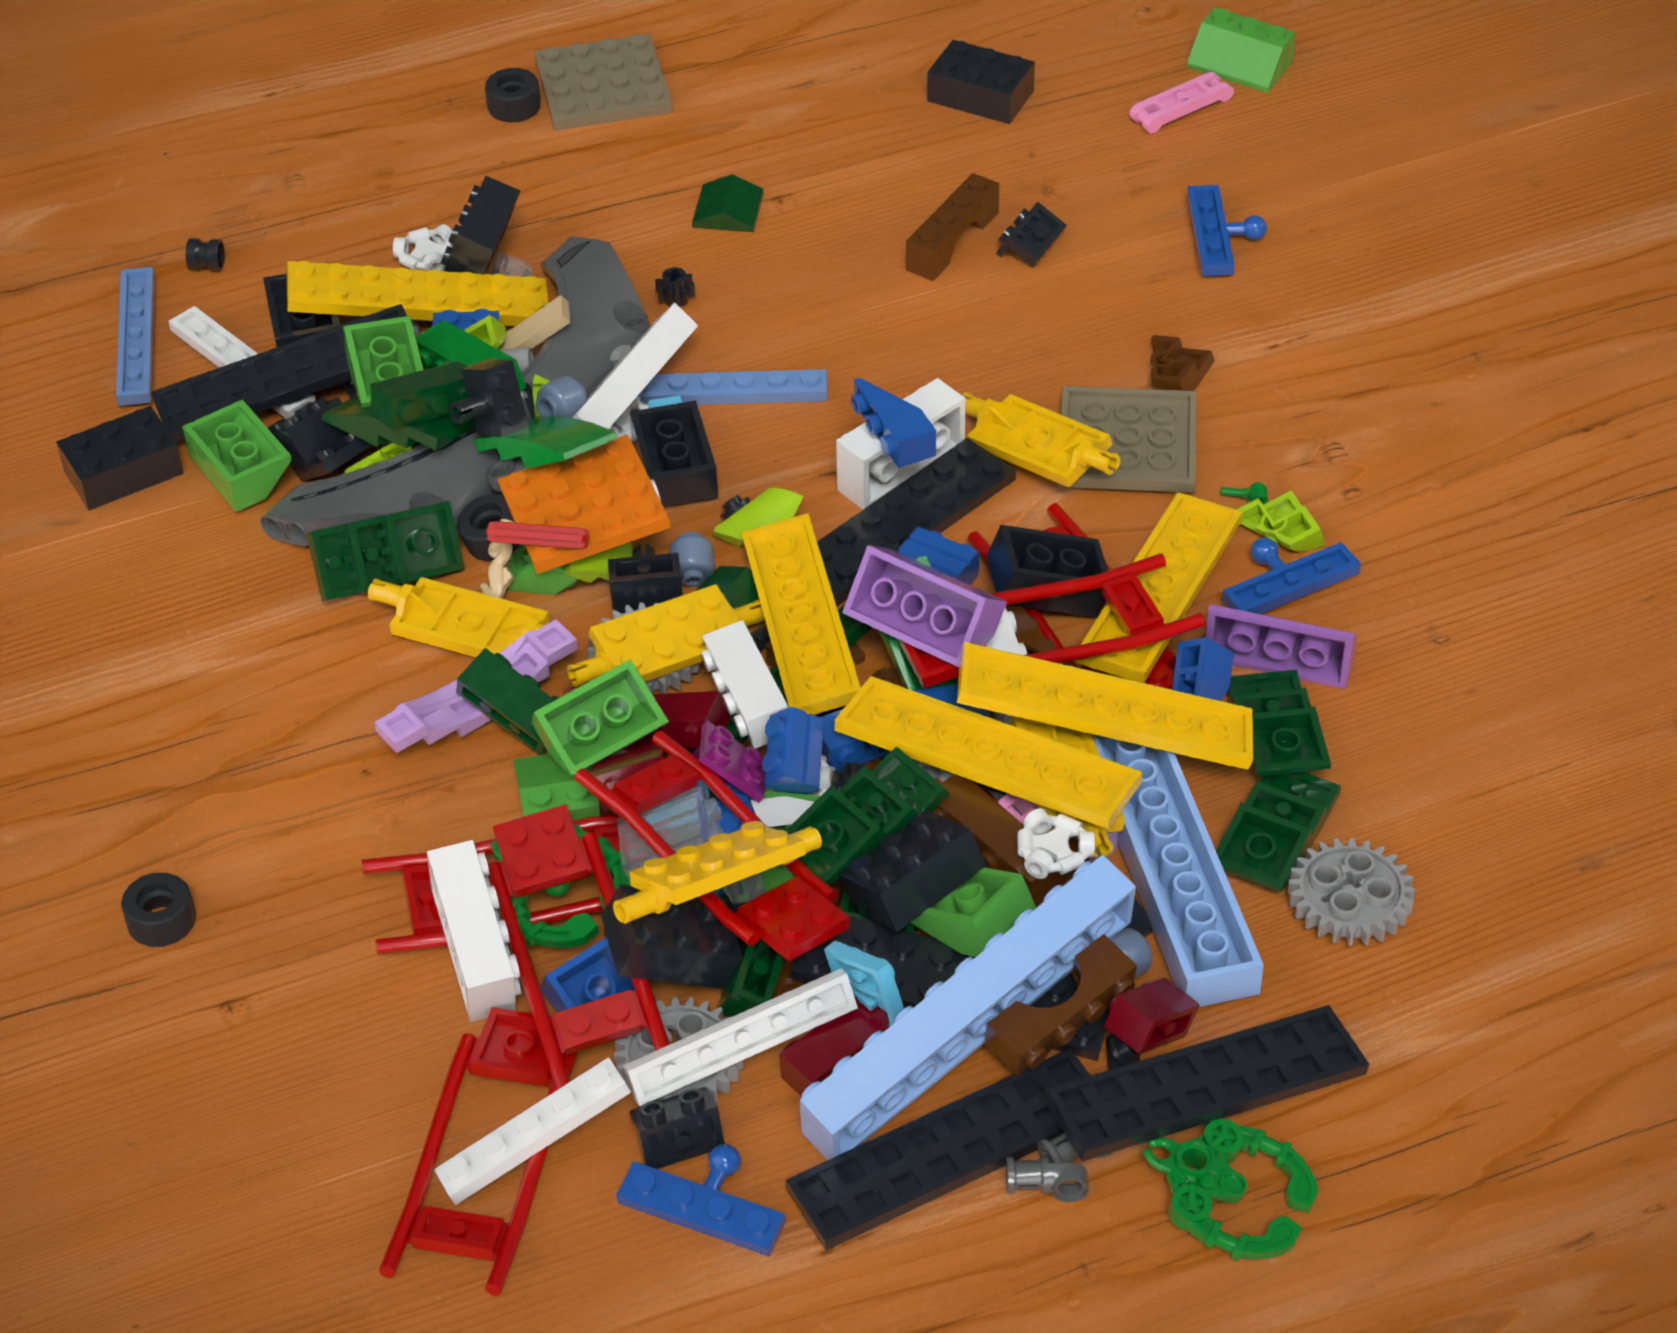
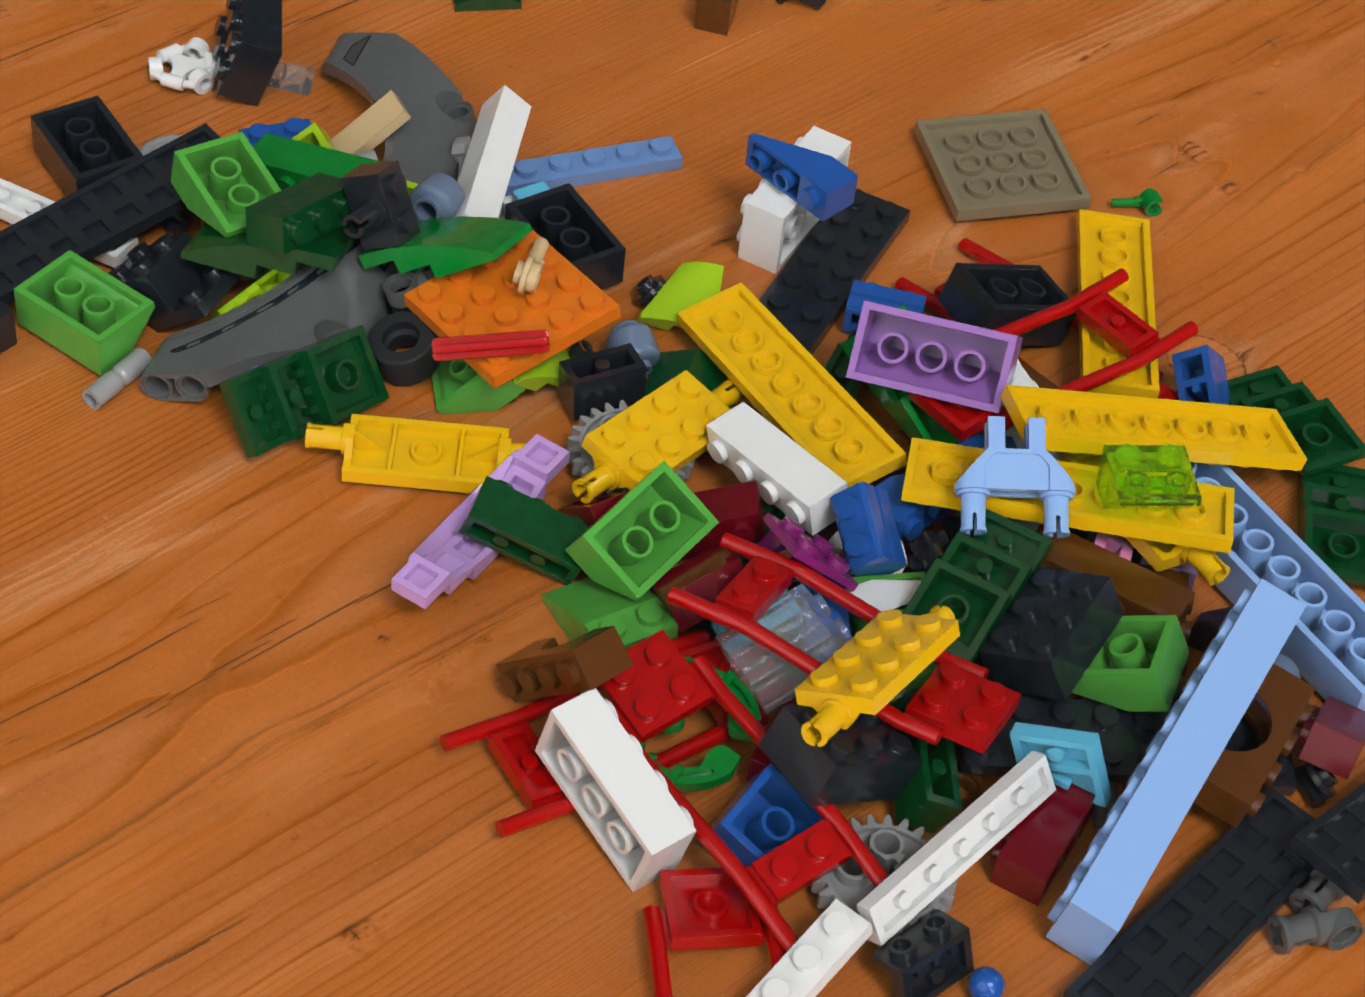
camera: 25 degrees left, 0 degrees up
black tyre [121,873,196,947] -> none
yellow plate [286,261,548,326] -> none
tan animal [480,519,515,599] -> none
black gear [655,267,695,307] -> none
yellow plate [962,392,1120,487] -> none
white piece [1017,808,1095,879] -> none
reddish brown slope [1151,335,1214,391] -> none
medium lavender slope [1206,604,1358,689] -> none
blue plate [1222,537,1361,614] -> none
lime slope [1236,490,1325,552] -> none
none -> light grey piece [82,347,152,410]
none -> reddish brown arch [495,625,633,702]
none -> tan plate [512,237,549,294]
none -> light blue connector [954,416,1075,538]
none -> clear neon green slope [1096,444,1202,510]

